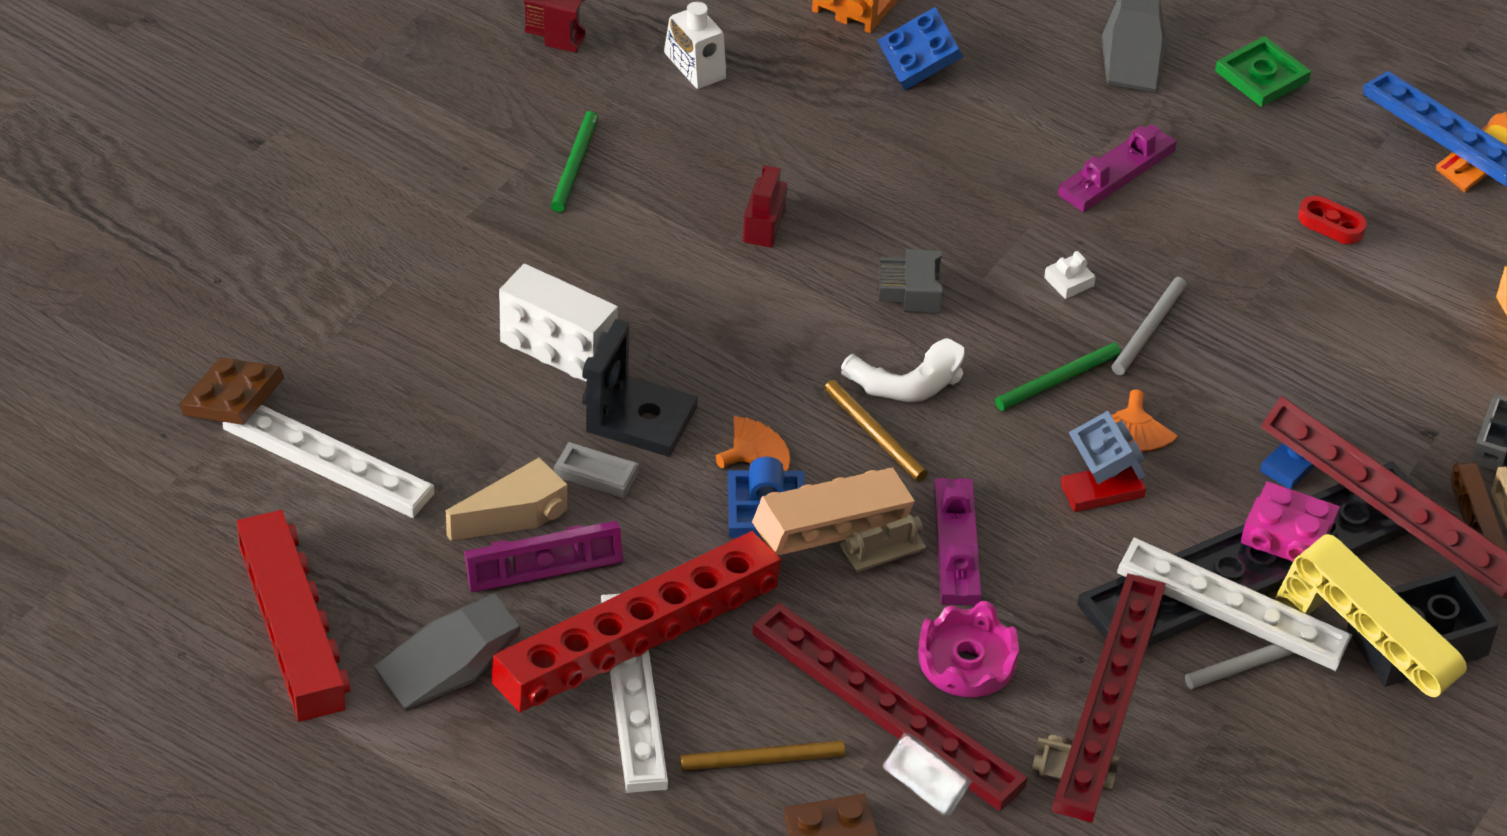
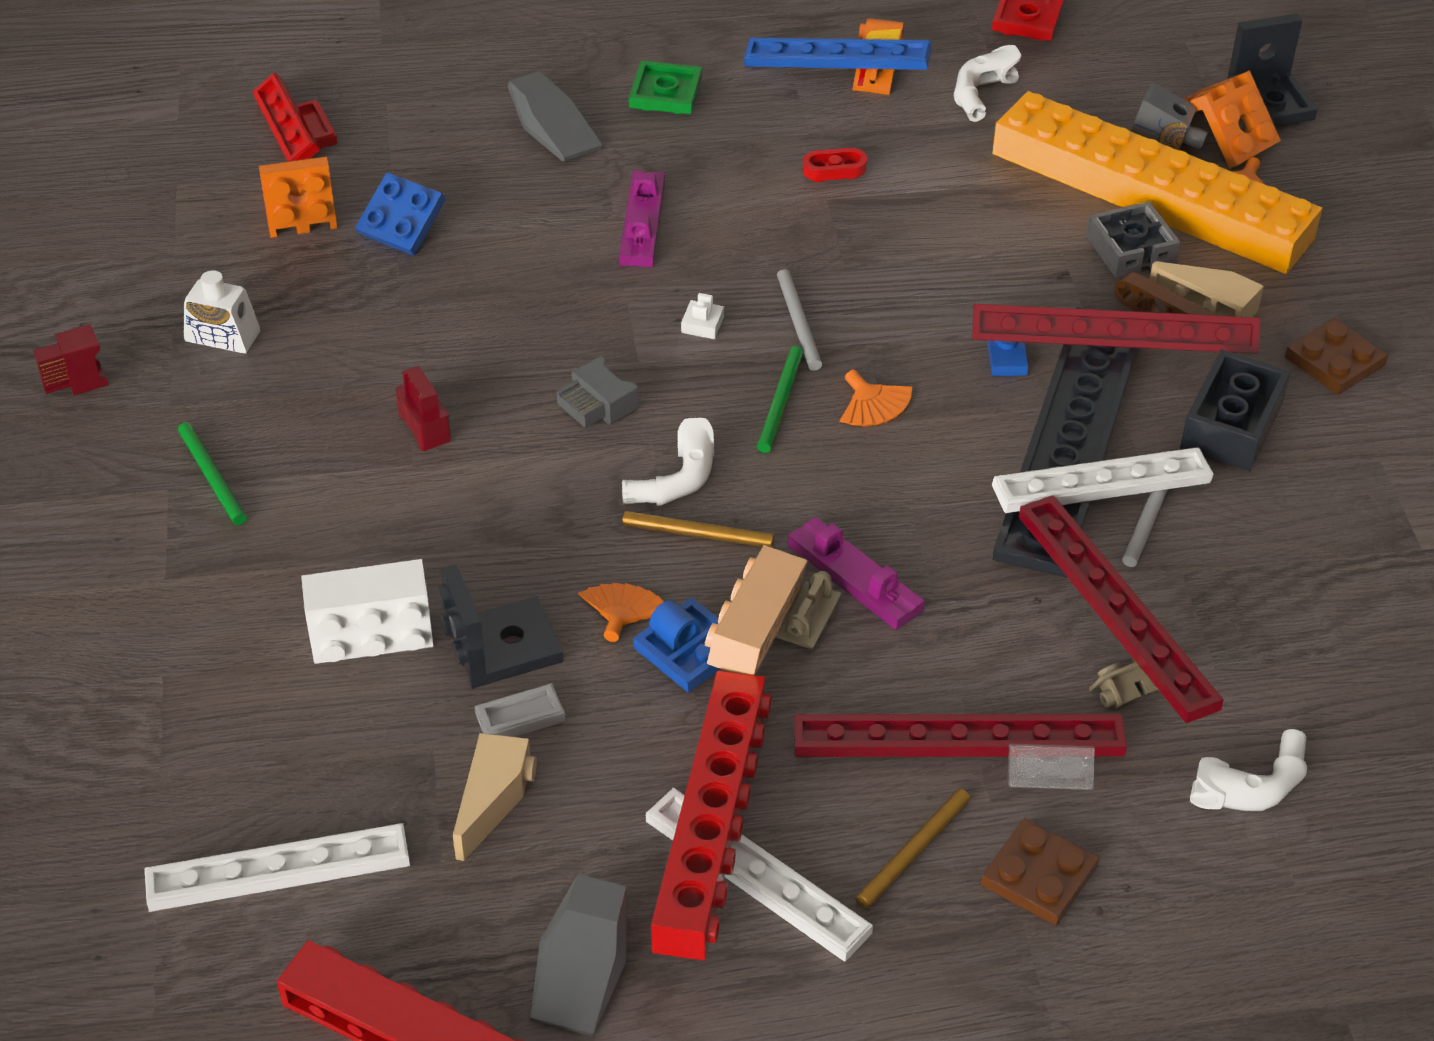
camera: 40 degrees left, 0 degrees up
reddish brown plate [179,357,284,425] -> none
magenta hinge [464,521,623,593] -> none
dark pink plate [918,601,1020,698] -> none
red tile [1061,466,1146,512] -> none
sand blue bracket [1069,411,1146,484] -> none
dark pink plate [1241,481,1340,562] -> none
light yellow beam [1275,534,1467,697] -> none

